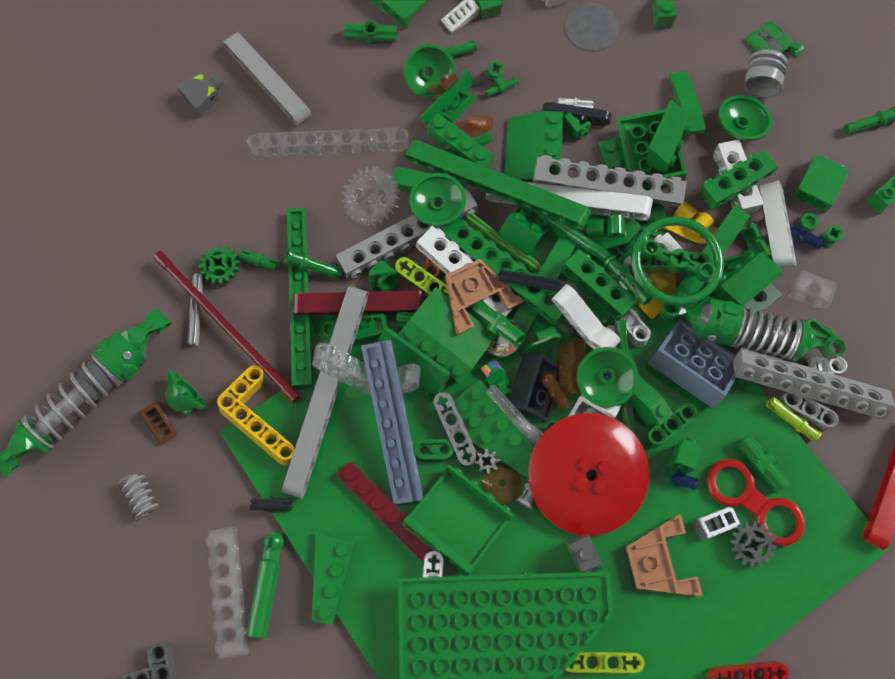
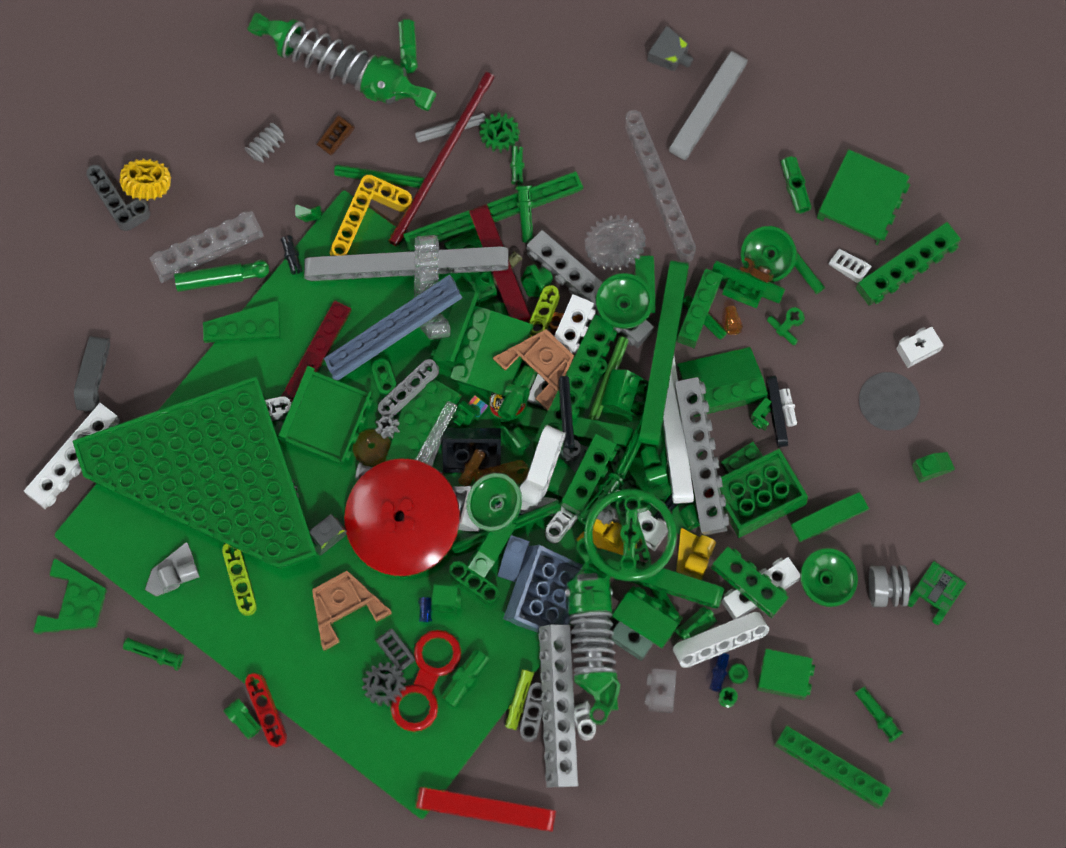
camera: 70 degrees right, 0 degrees up
green hat [165,370,207,415] -> none
green slope [646,100,691,172] -> none
none -> yellow gear [120,158,171,201]
none -> green slope [295,204,322,223]
none -> green axle [334,165,425,188]
none -> green piece [399,19,418,74]
none -> sand blue slope [498,535,529,583]

